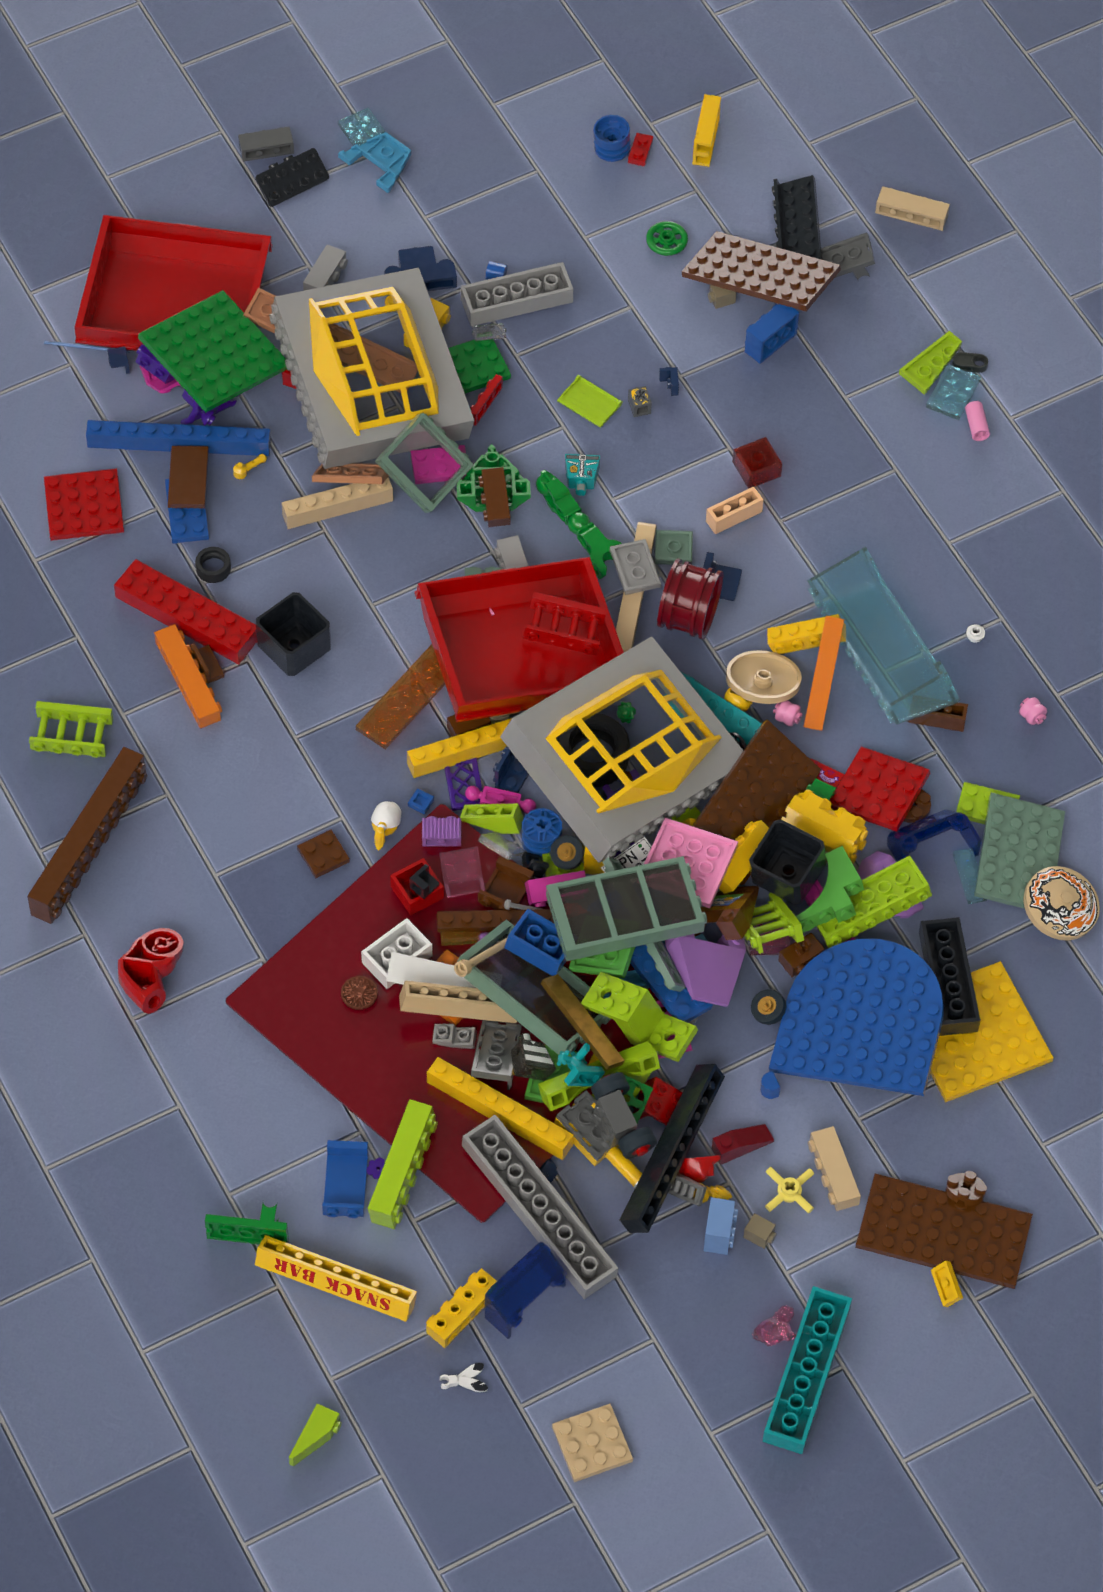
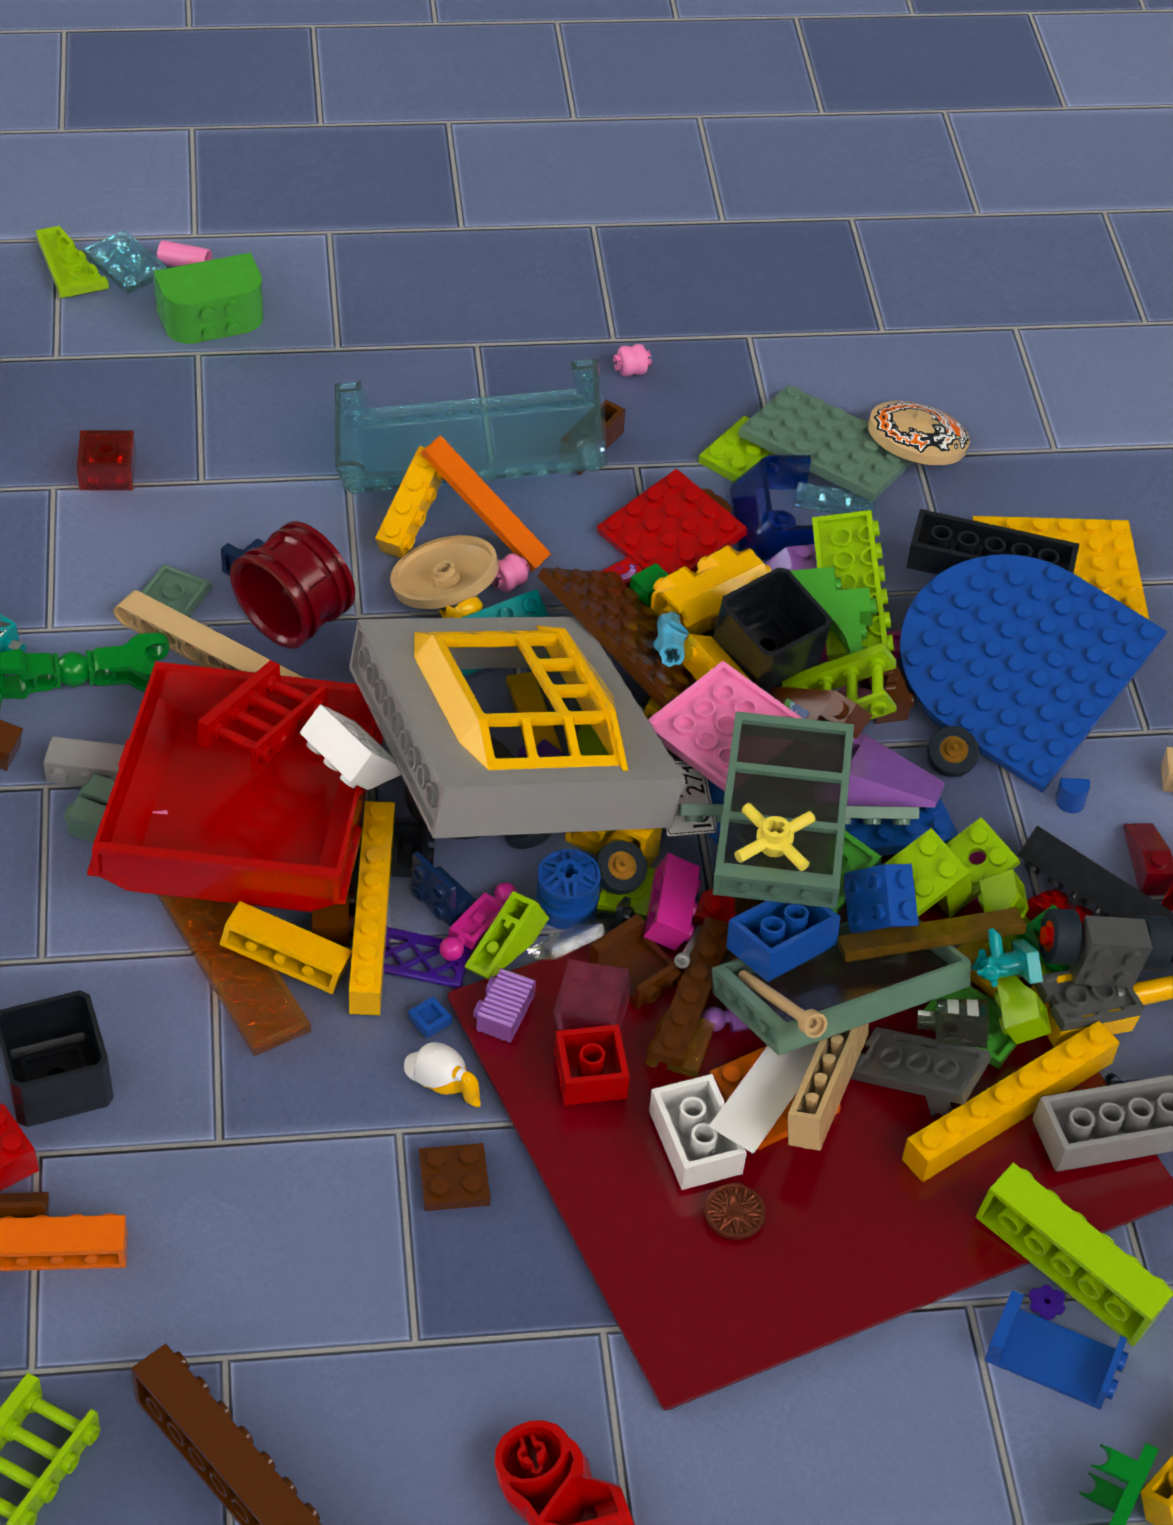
camera: 70 degrees left, 10 degrees down
black panel [410,864,439,899] -> none
light grey slope [432,1024,477,1049] -> none
light grey tile [610,539,661,595] -> none
light nougat brick [706,487,764,534] -> none
pearl dark grey piece [952,352,988,373] -> none
white plate [966,624,985,643] -> none
none -> bright green brick [153,252,264,344]
none -> yellow brick [219,901,352,995]
none -> white slope [299,704,401,790]
none -> medium azure piece [653,611,689,667]
none -> light yellow bar [734,803,815,871]
none -> blue bracket [844,864,919,933]

